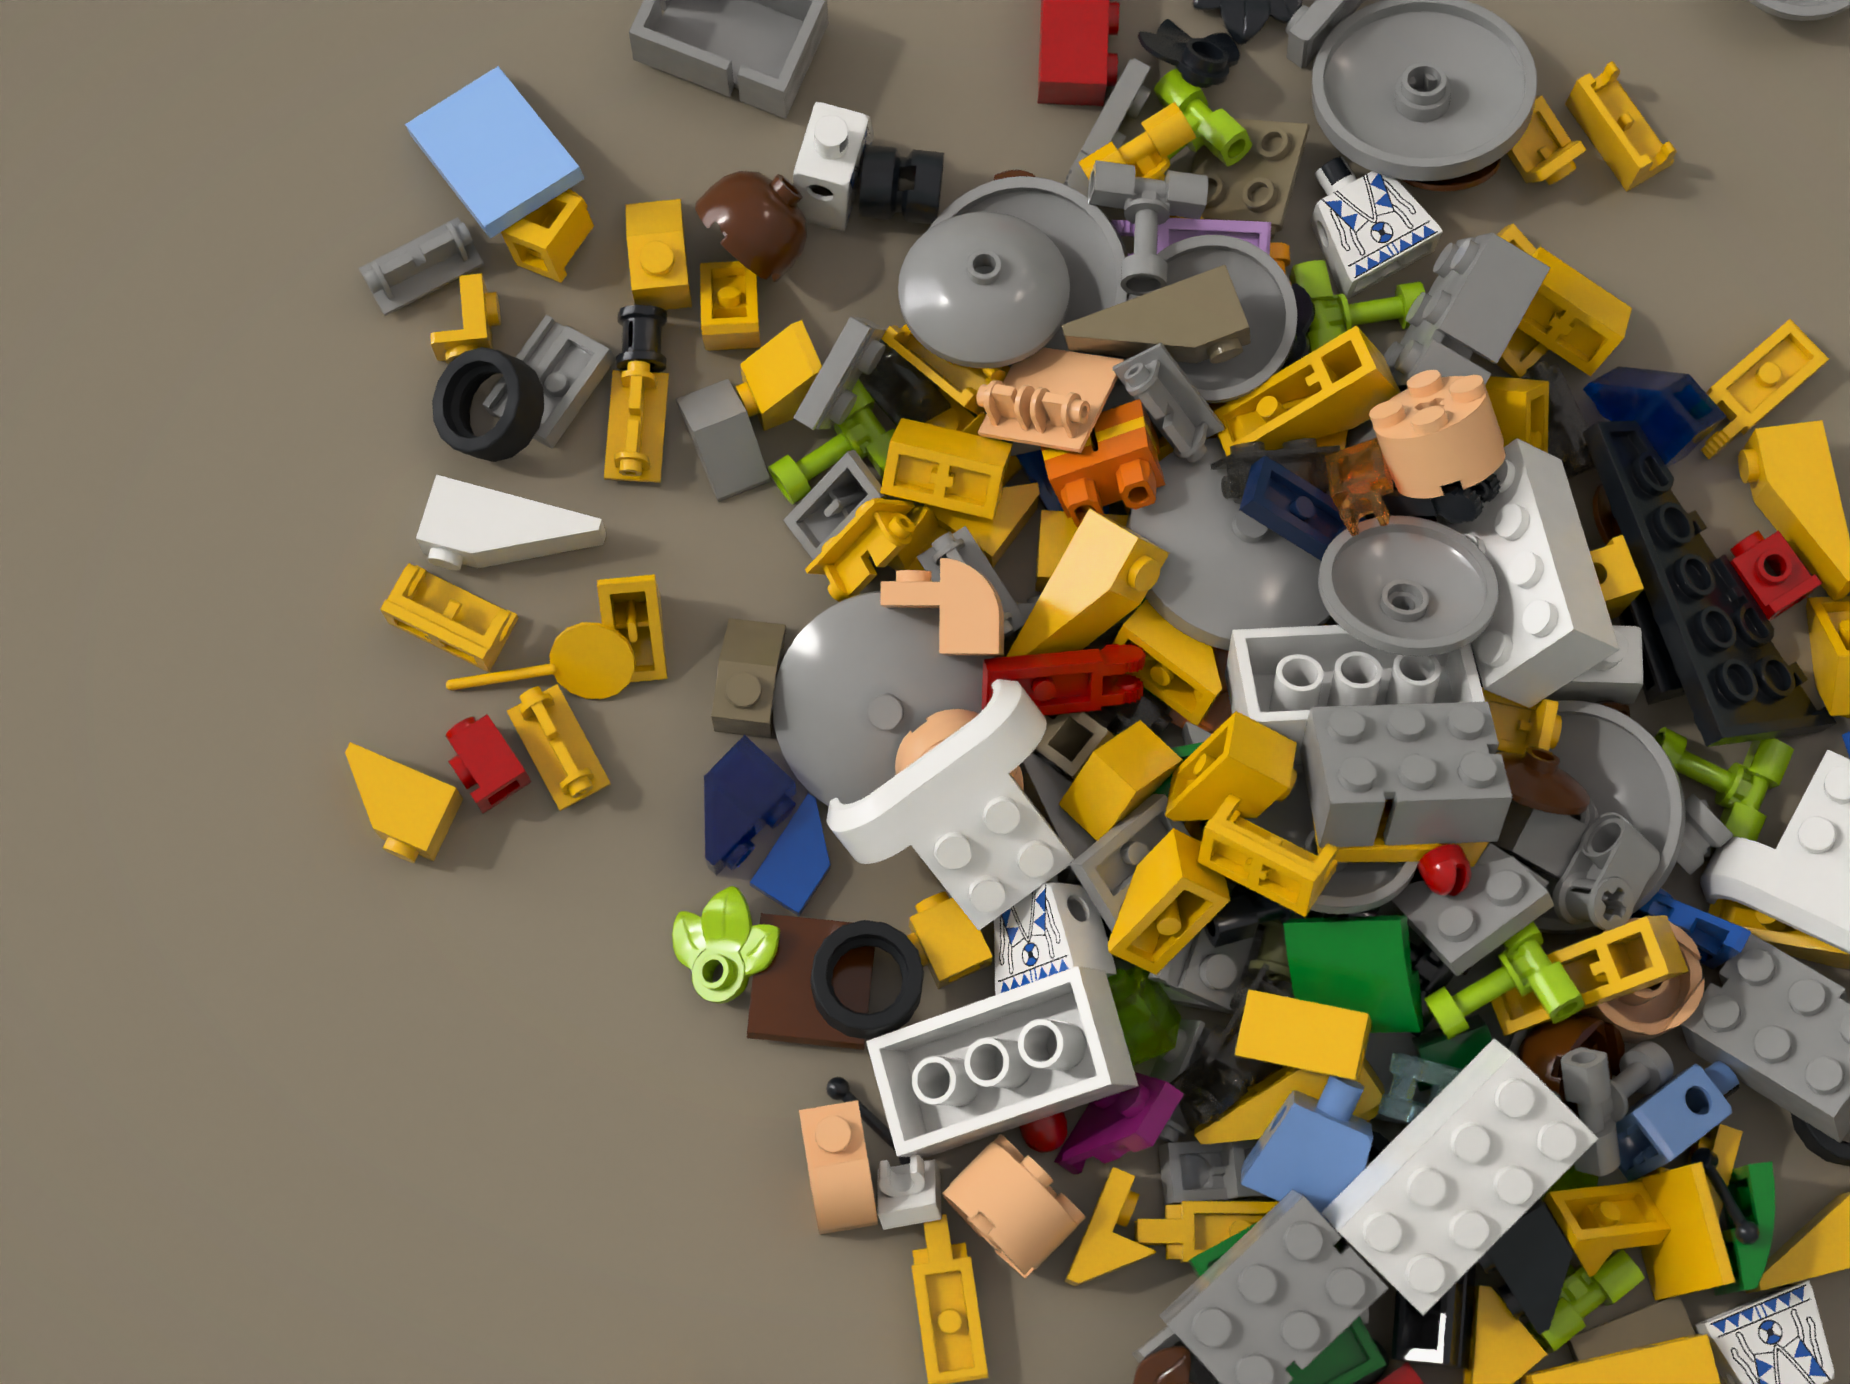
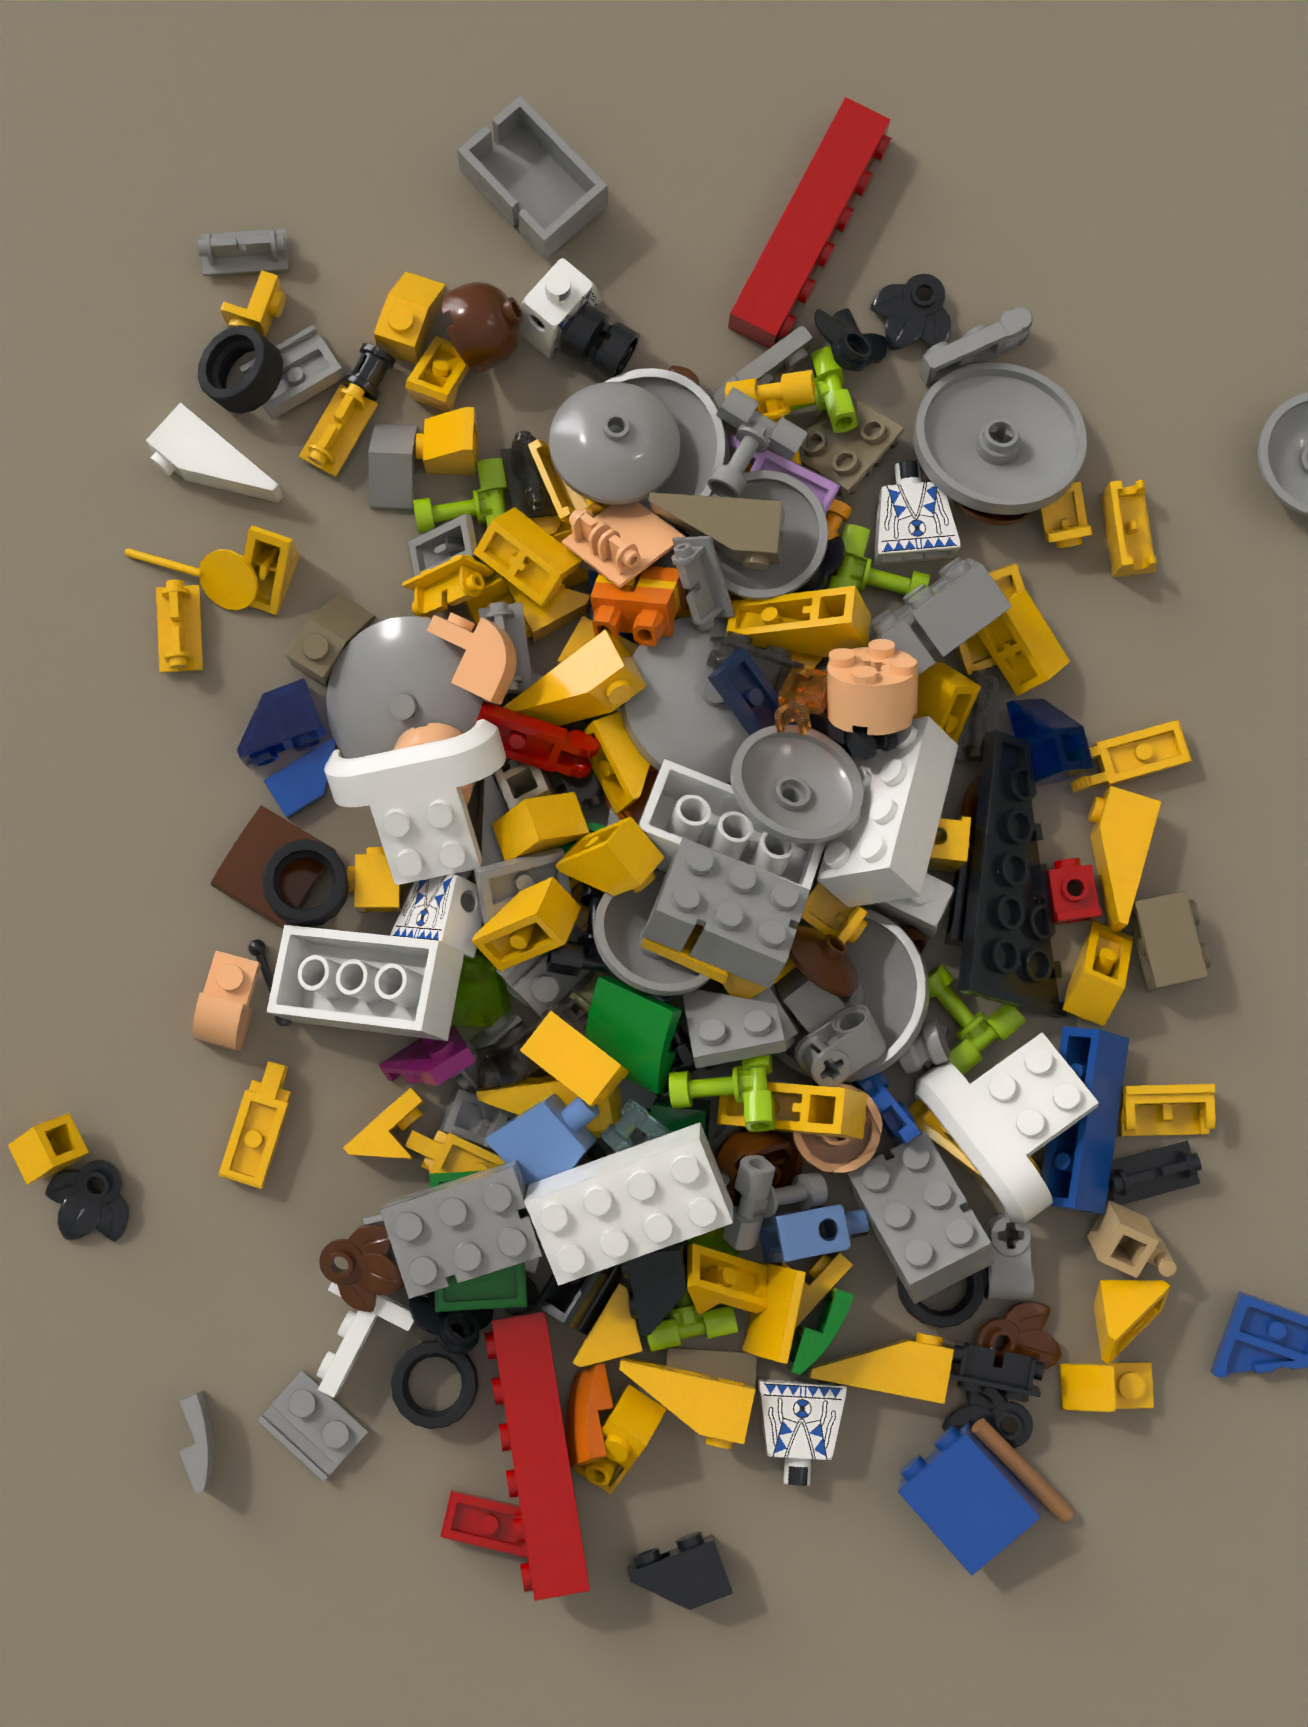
camera: 20 degrees right, 5 degrees up
yellow slope [345,742,463,863] -> none
yellow hinge [380,563,519,672] -> none
light blue tile [405,66,585,239] -> none
red brick [445,714,531,814] -> none
yellow brick [501,189,594,283] -> none
lime plate [672,886,780,1004] -> none
light grey plate [793,316,886,430] -> none
white tile [877,1154,942,1230] -> none
light nougat brick [942,1134,1086,1278] -> none
red hinge [1019,1111,1068,1152] -> none
yellow hinge [1198,794,1340,917] -> none
red hinge [1418,844,1472,896] -> none
black hinge [1691,1147,1760,1245] -> none

